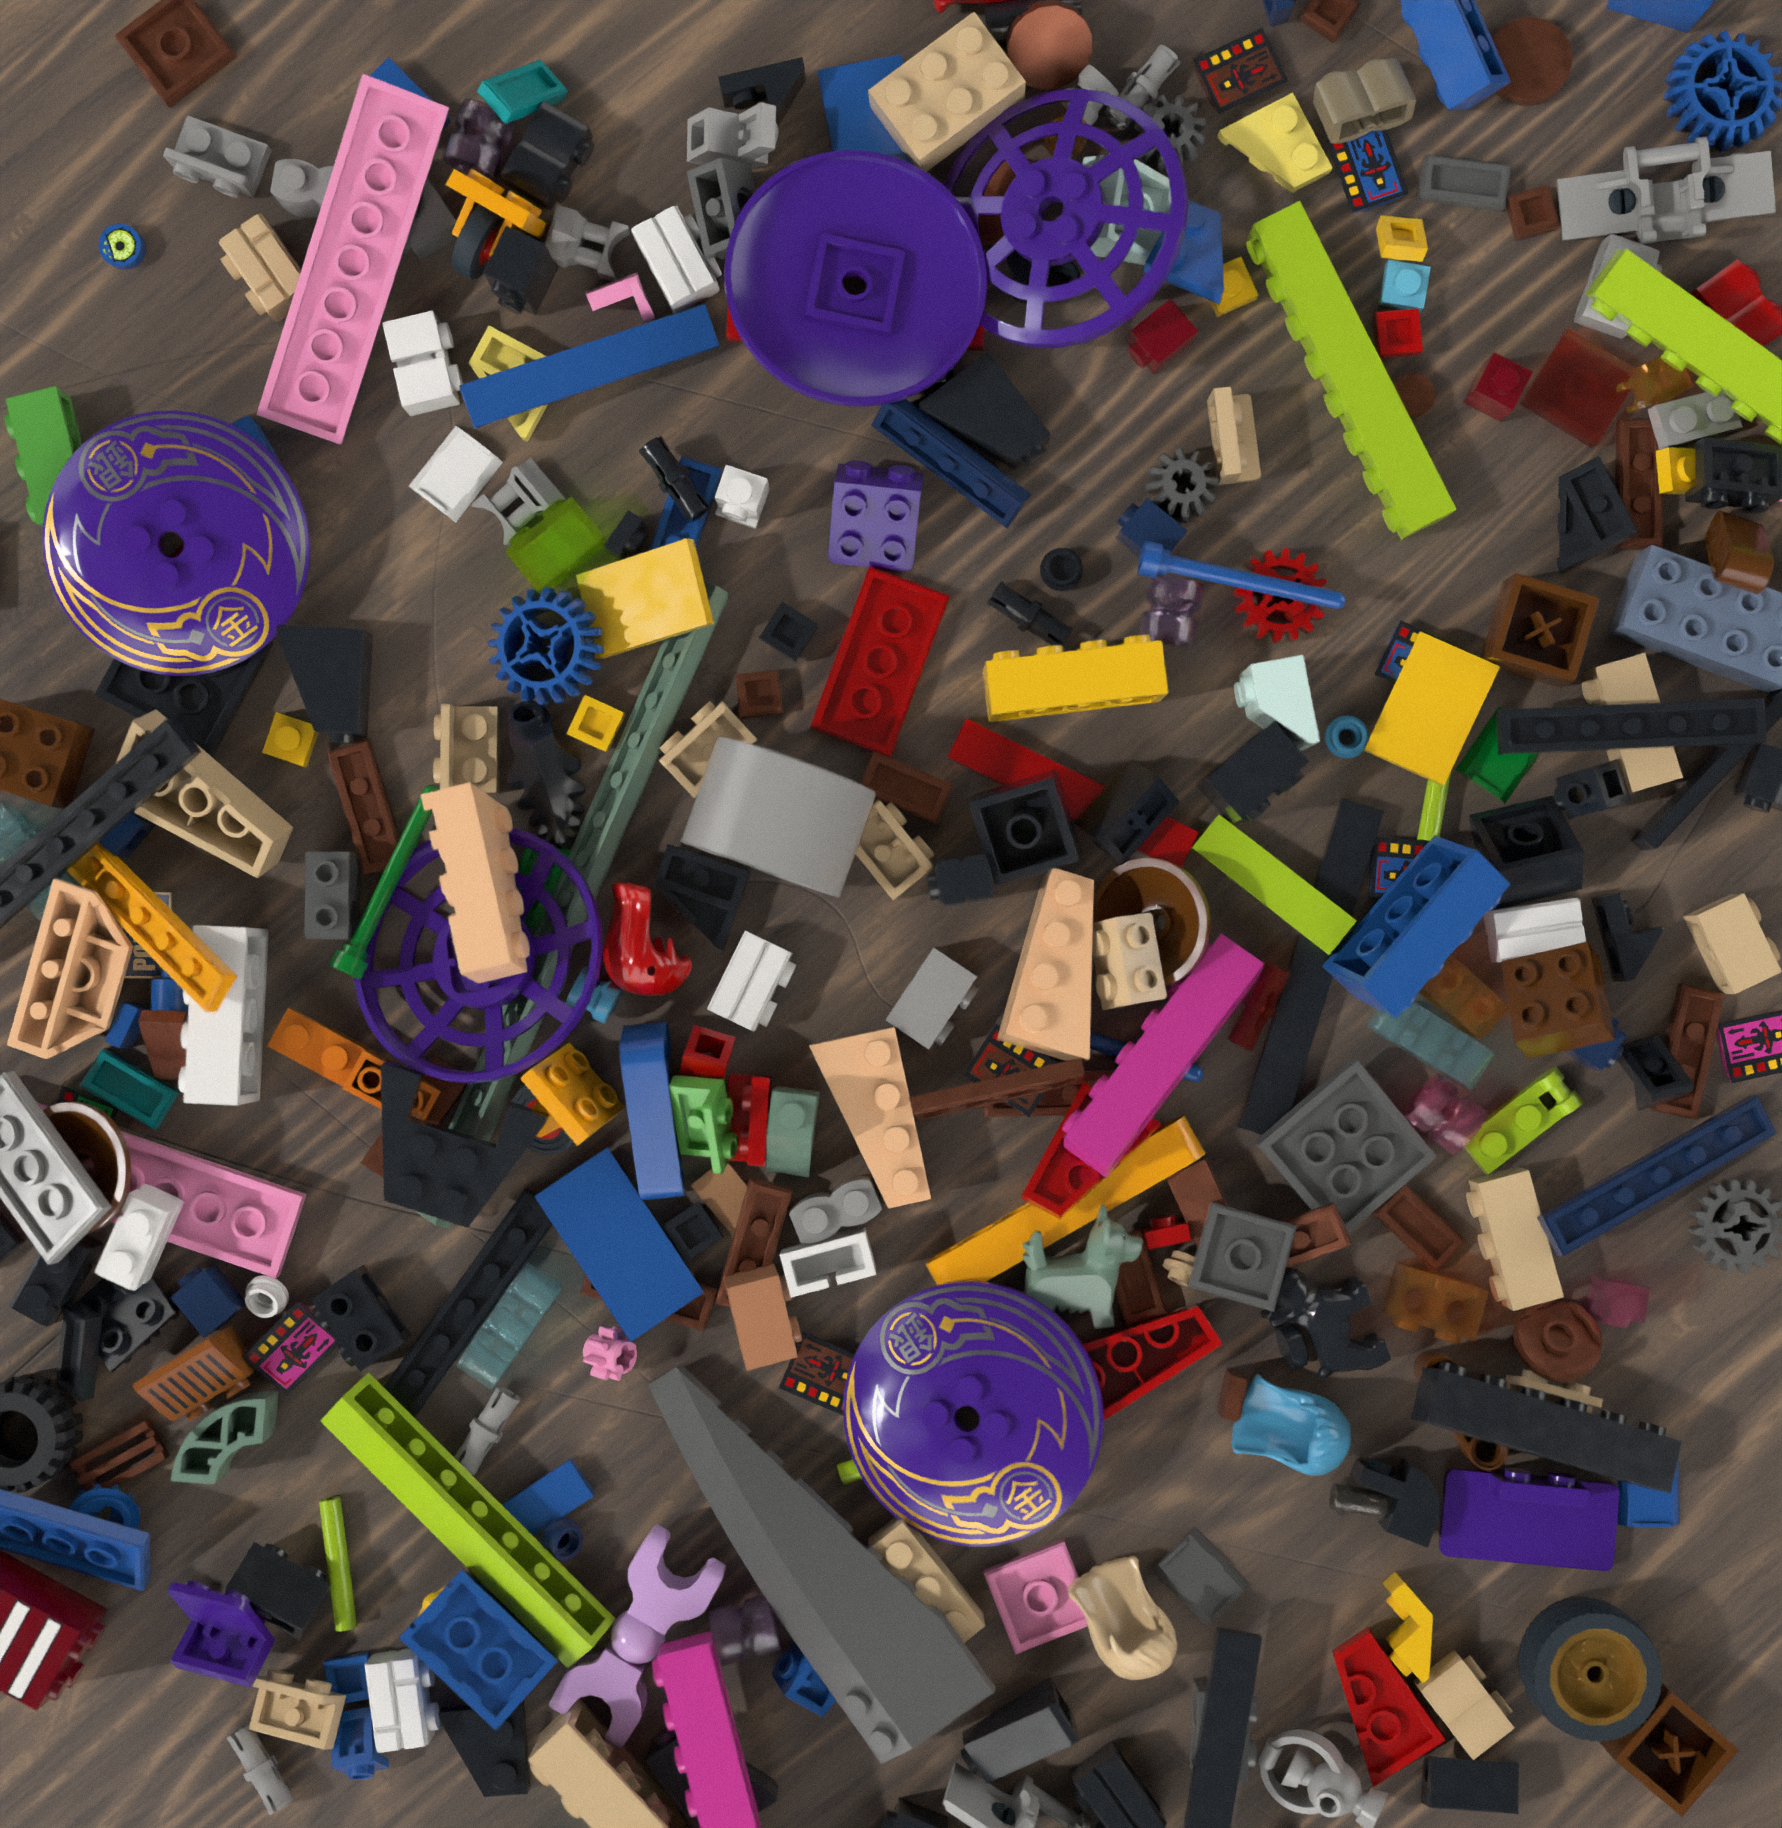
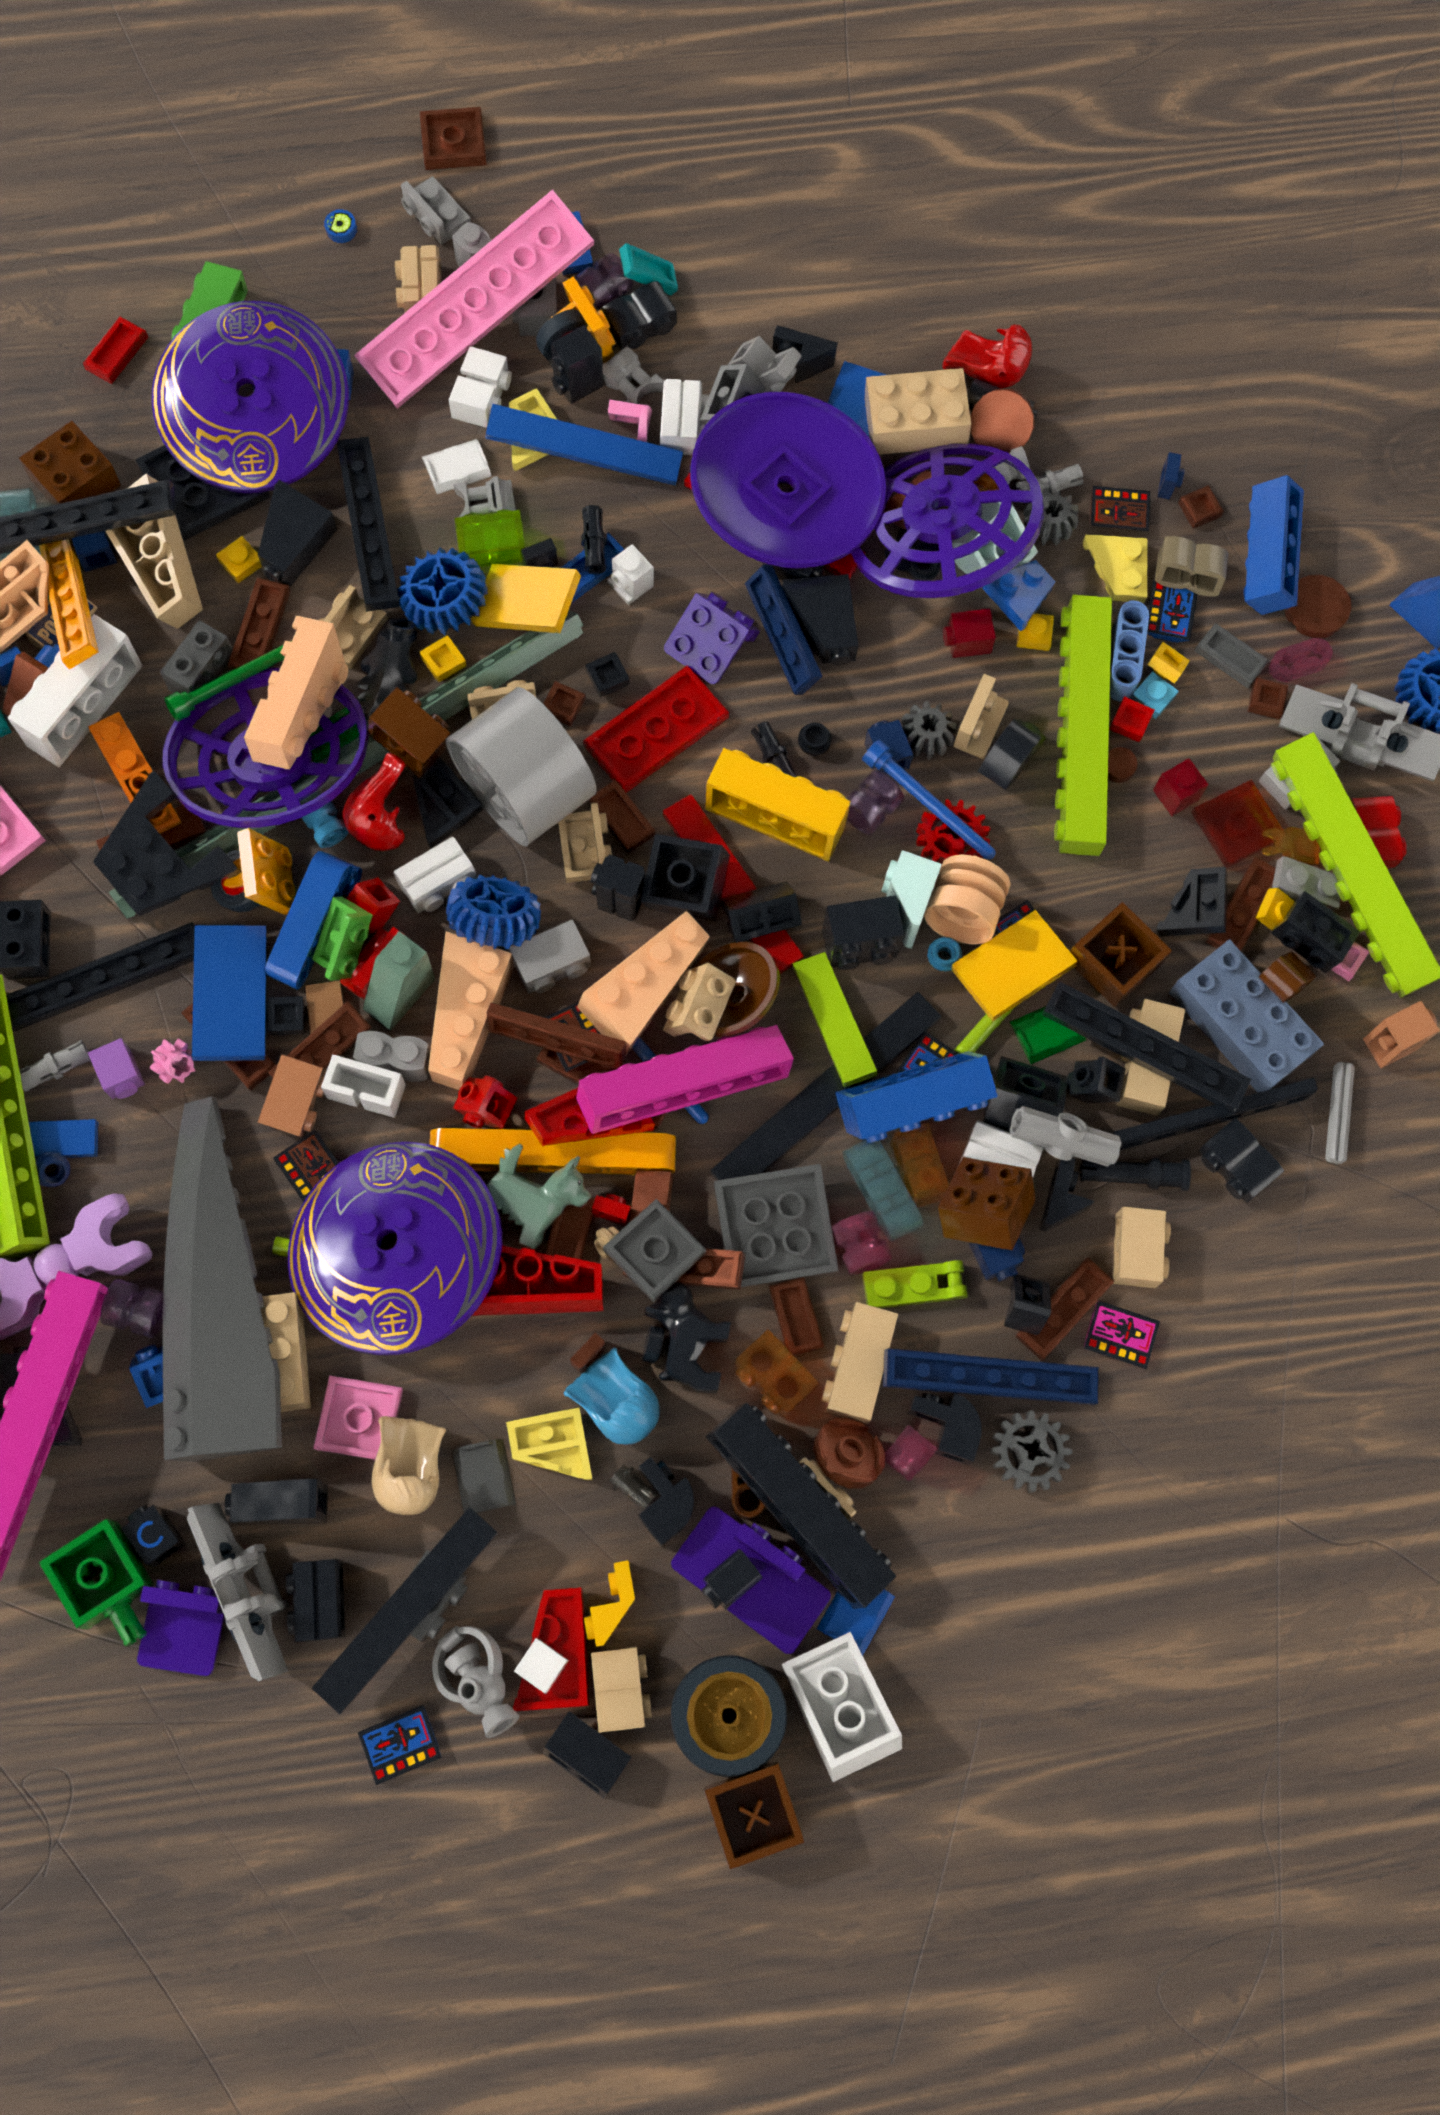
camera: 25 degrees right, 15 degrees down
clear light blue beam [456,1262,563,1391] -> none
clear red pin [1227,961,1292,1051] -> none
none -> medium lavender brick [88,1038,145,1099]
none -> black plate [337,436,399,612]
none -> reddish brown brick [367,687,451,778]
none -> blue gear [446,875,541,950]
none -> red brick [453,1076,518,1129]
none -> light yellow wing [506,1408,593,1481]
none -> white tile [514,1638,569,1694]
none -> black brick [701,1549,763,1610]
none -> white slope [782,1632,902,1782]
none -> black brick [907,1393,982,1465]
none -> light nougat wheel [924,855,1011,945]
none -> black brick [978,718,1047,790]
none -> light grey piece [1009,1106,1121,1167]
none -> black pin [1079,1158,1191,1191]
none -> medium blue beam [1110,600,1149,701]
none -> clear pink beam [1269,638,1333,682]

